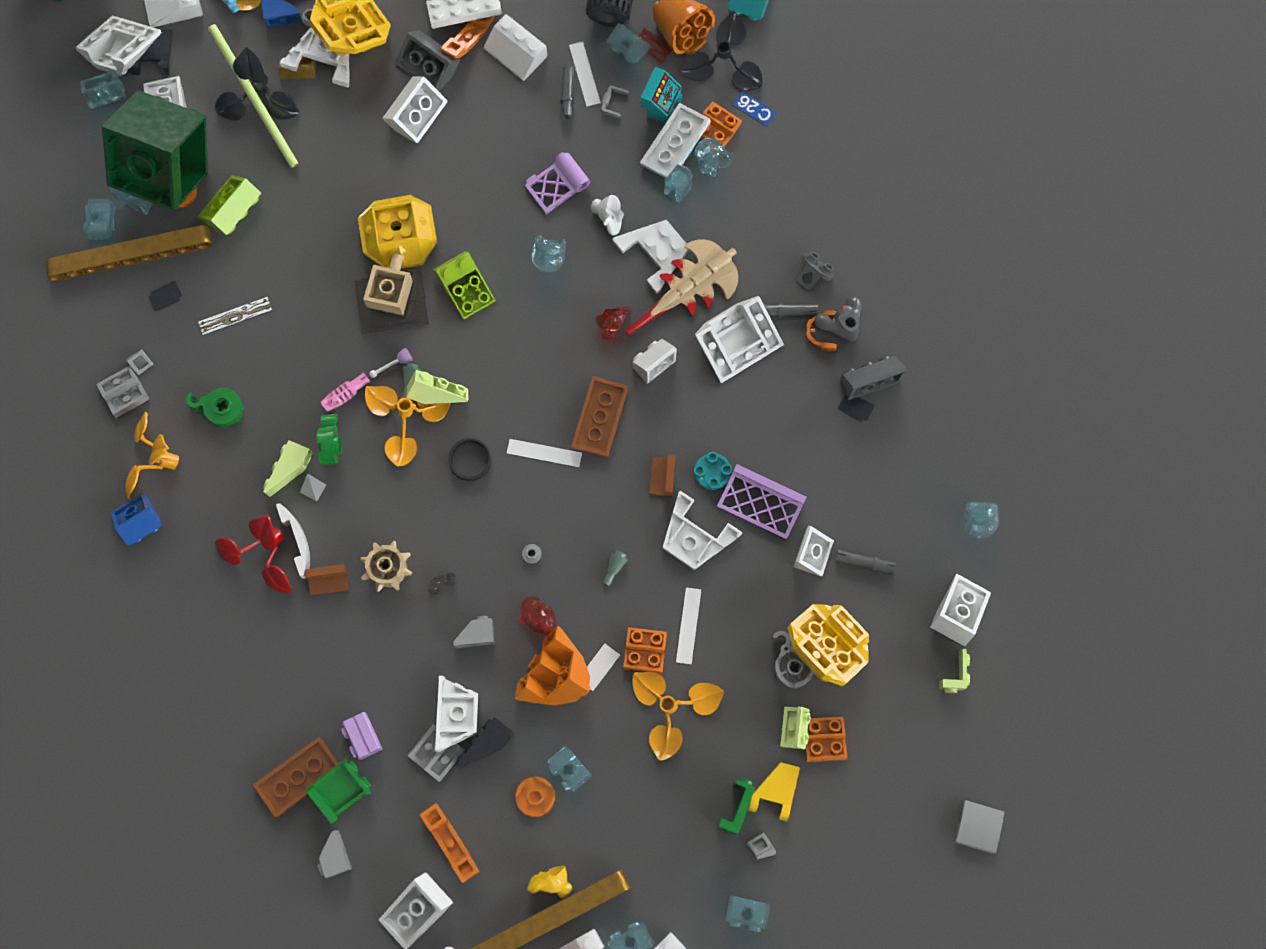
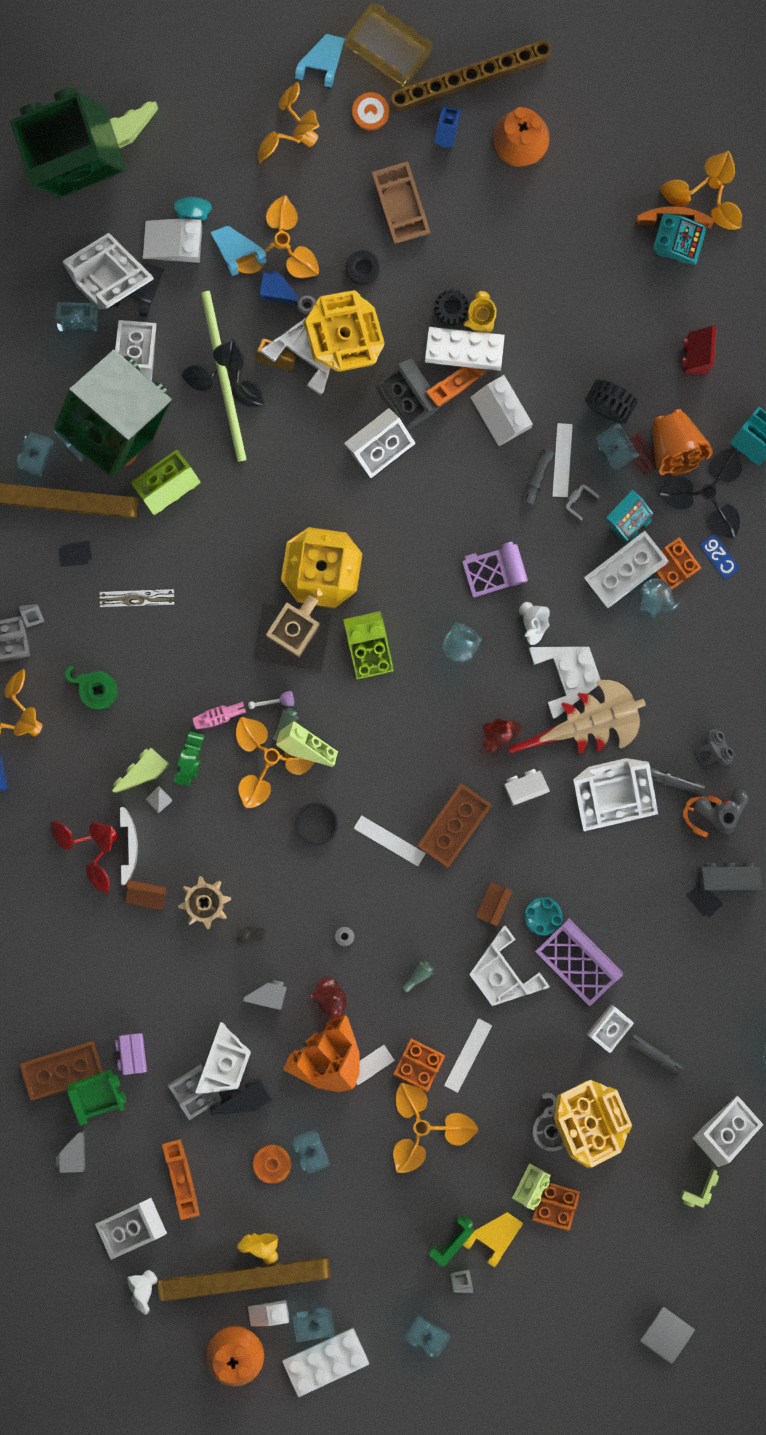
camera: 20 degrees right, 10 degrees up
clear light blue brick [664,164,693,205] -> none

